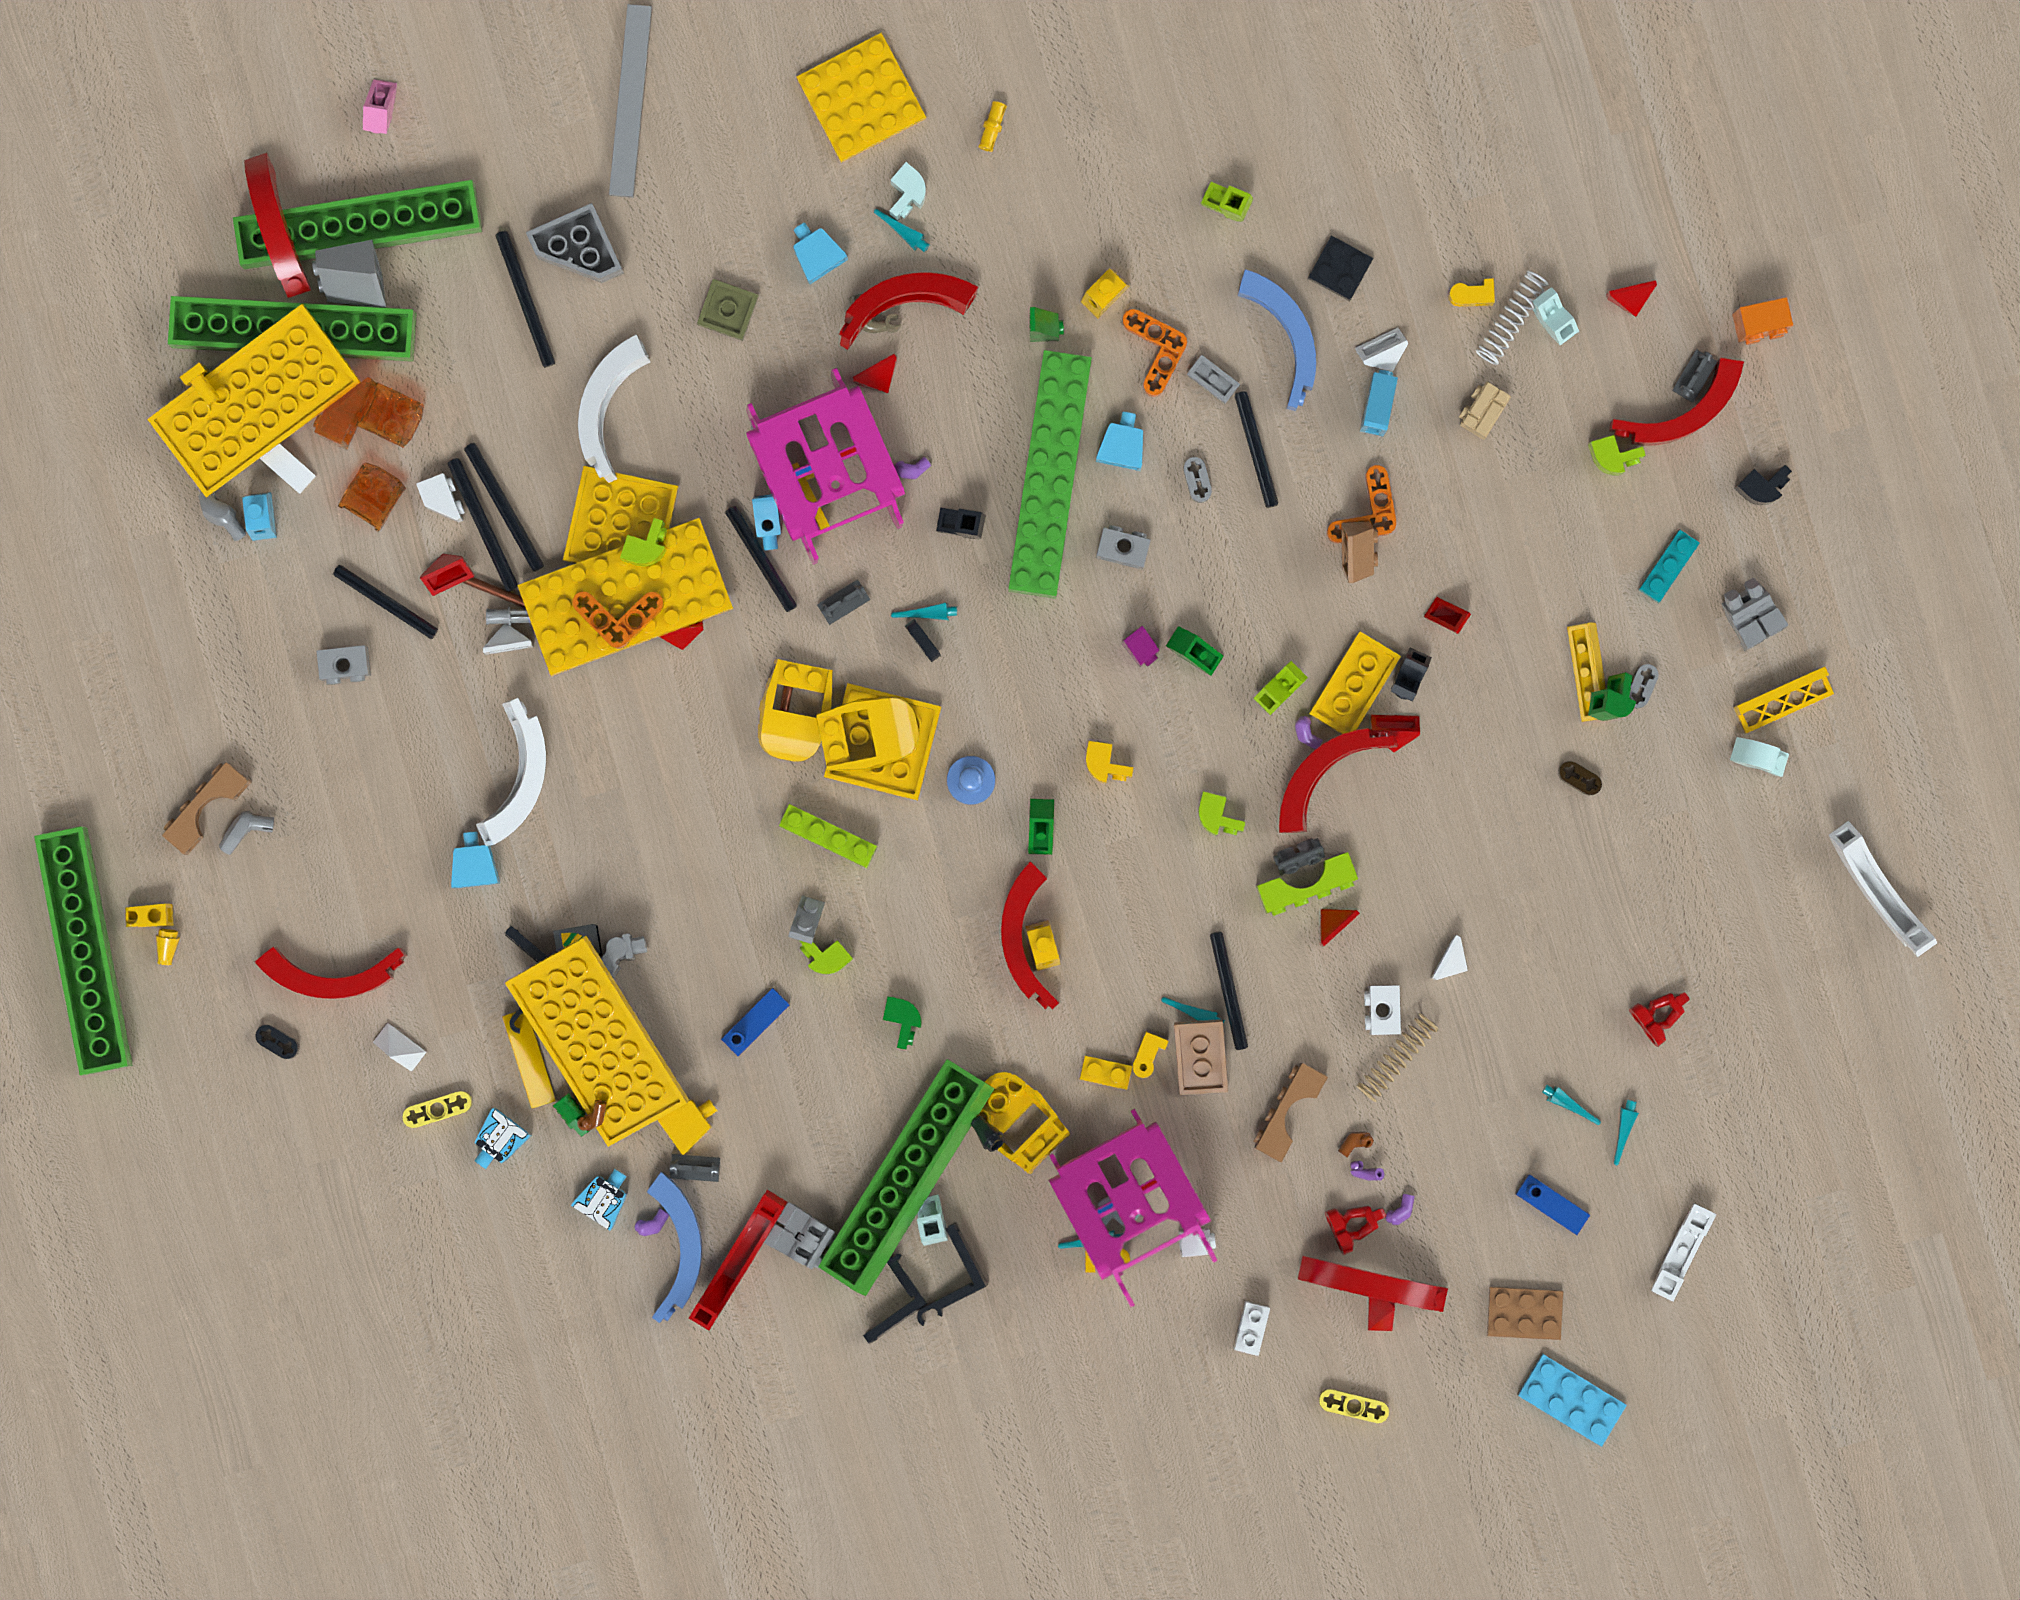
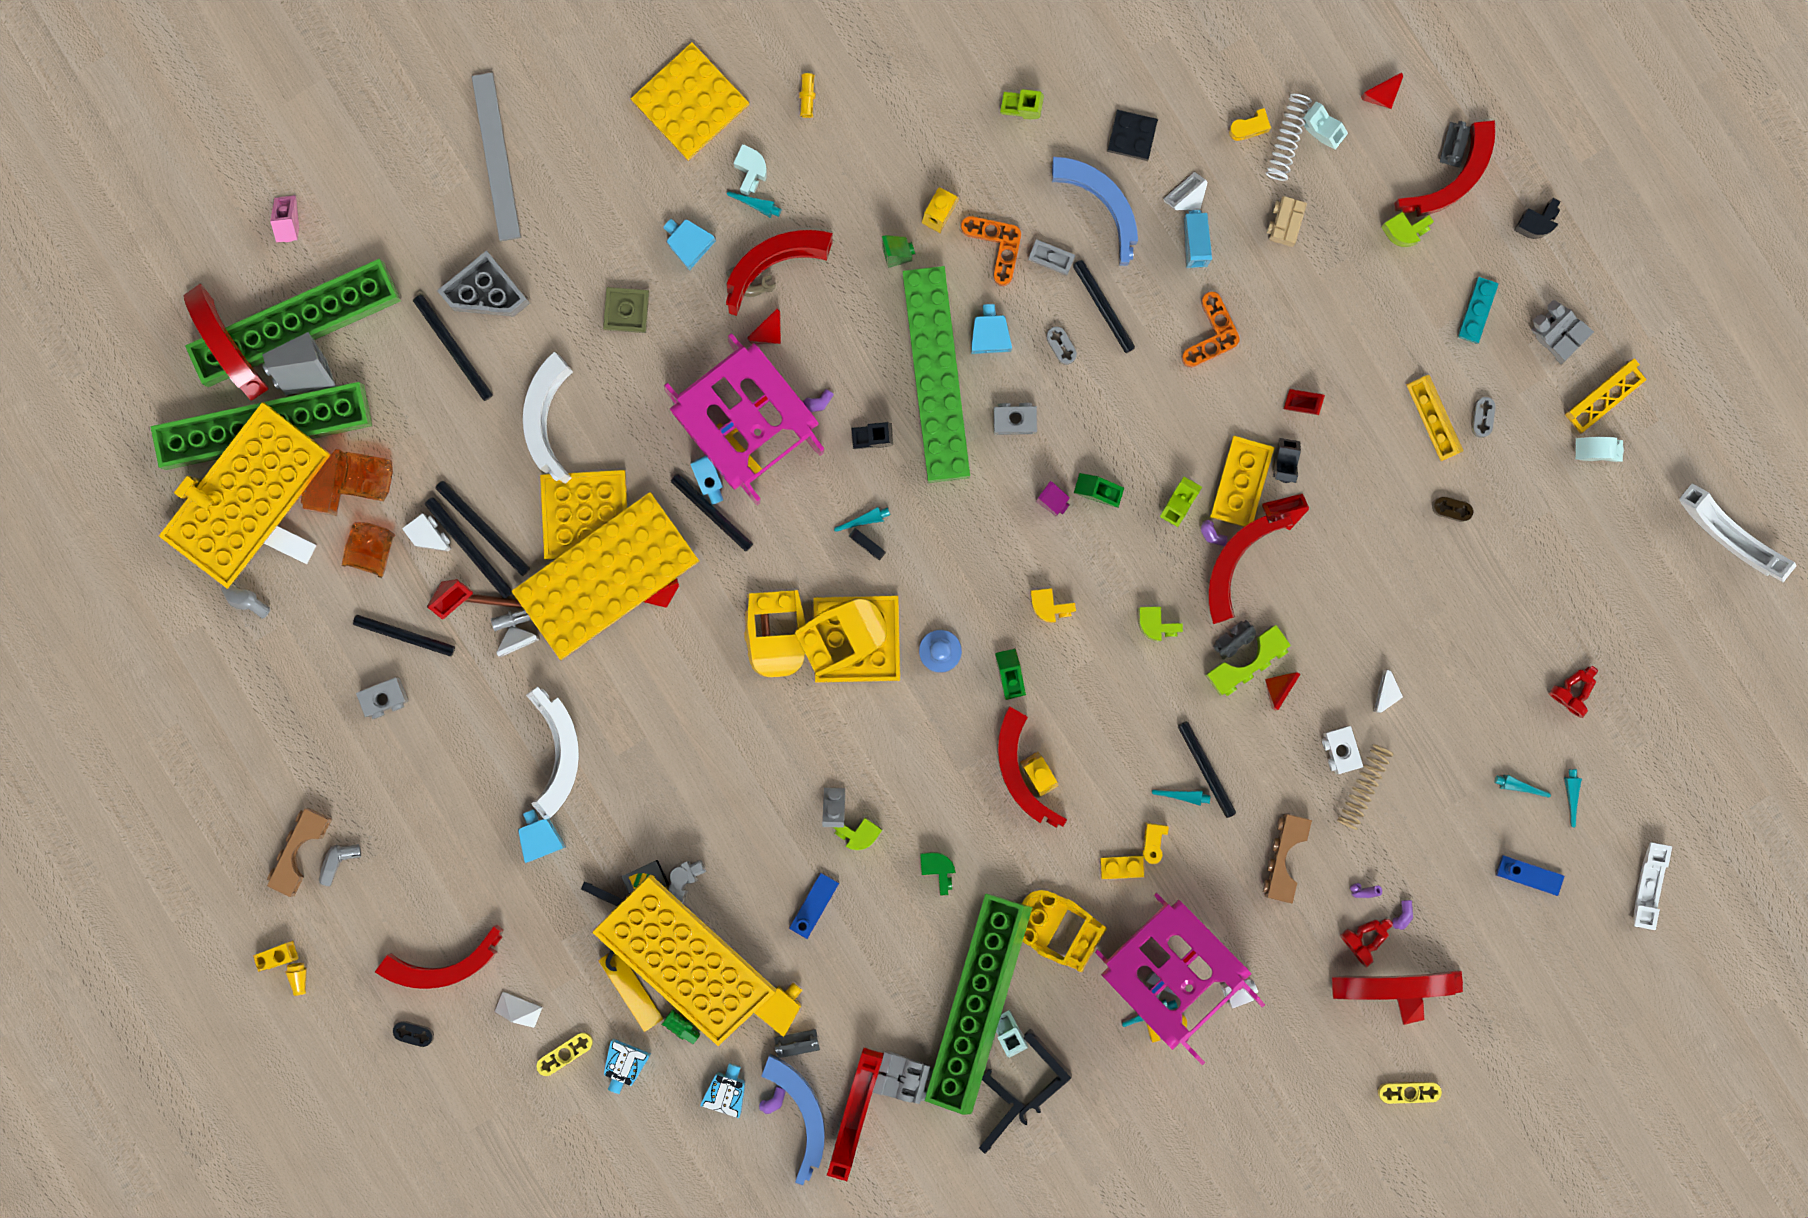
camera: 10 degrees left, 0 degrees up
bright green brick [34,826,133,1076] -> none
medium azure torso [242,492,277,541] -> none
orange beam [572,591,664,649] -> none
dark orange arm [577,1100,607,1131] -> none
lime brick [620,518,667,567] -> none
lime arch [779,804,878,869] -> none
dark grey hinge [817,579,870,625] -> none
black cone [971,1116,1005,1152] -> none
medium nougat plate [1174,1019,1228,1095] -> none
white brick [1233,1301,1270,1356] -> none
dark orange arm [1338,1132,1374,1158] -> none
medium nougat slope [1341,521,1378,583] -> none
medium nougat plate [1487,1287,1563,1340] -> none
medium azure plate [1518,1354,1627,1447] -> none
green brick [1588,672,1636,721] -> none
orange brick [1732,297,1793,345] -> none

